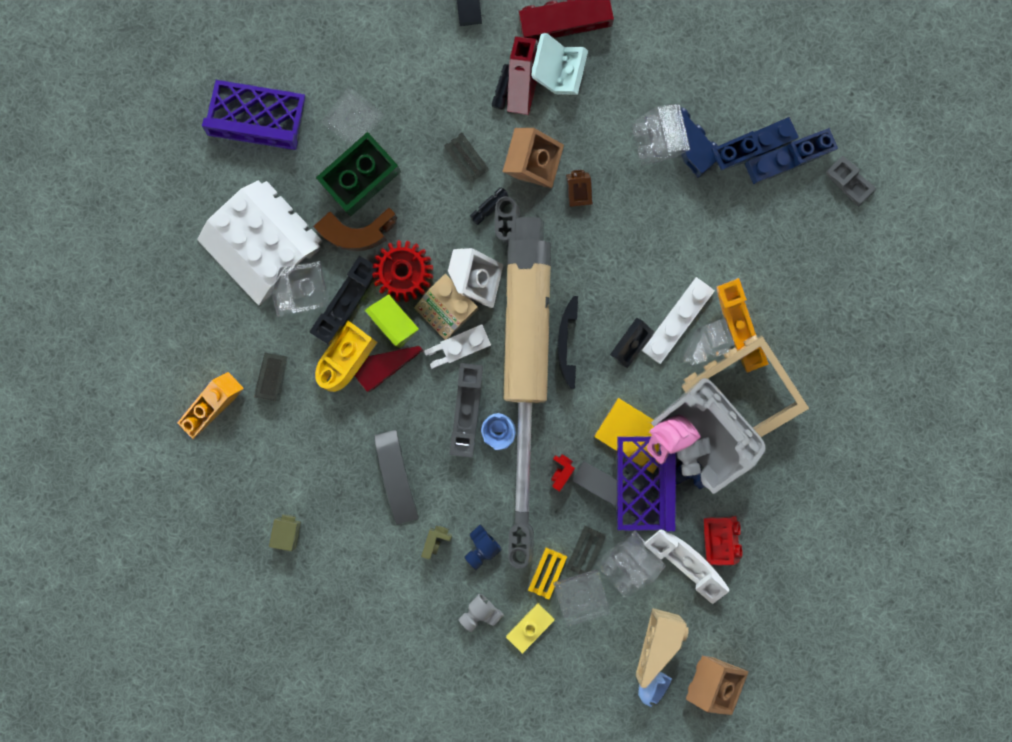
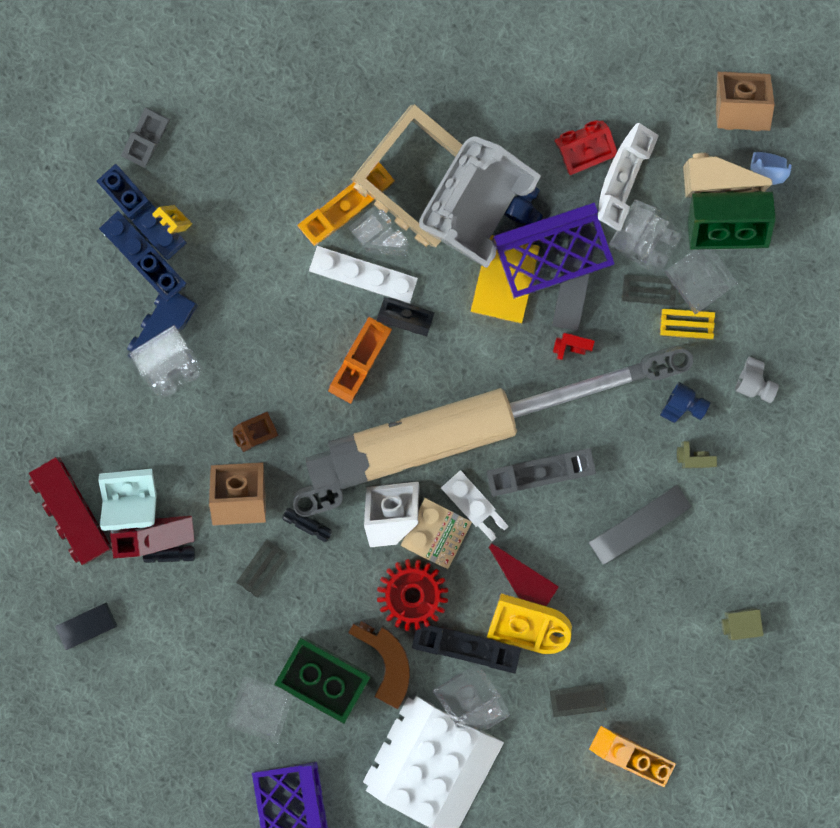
camera: 110 degrees left, 0 degrees up
lime slope [365,294,419,348] -> none
light blue hair [481,413,516,450] -> none
light yellow plate [506,603,555,654] -> none
black slope [557,296,578,389] -> none
bright pink piece [647,415,701,464] -> none
light grey piece [676,437,711,476] -> none
none -> yellow tile [152,205,192,234]
none -> orange slope [328,317,392,404]
none -> dark green brick [688,191,776,250]

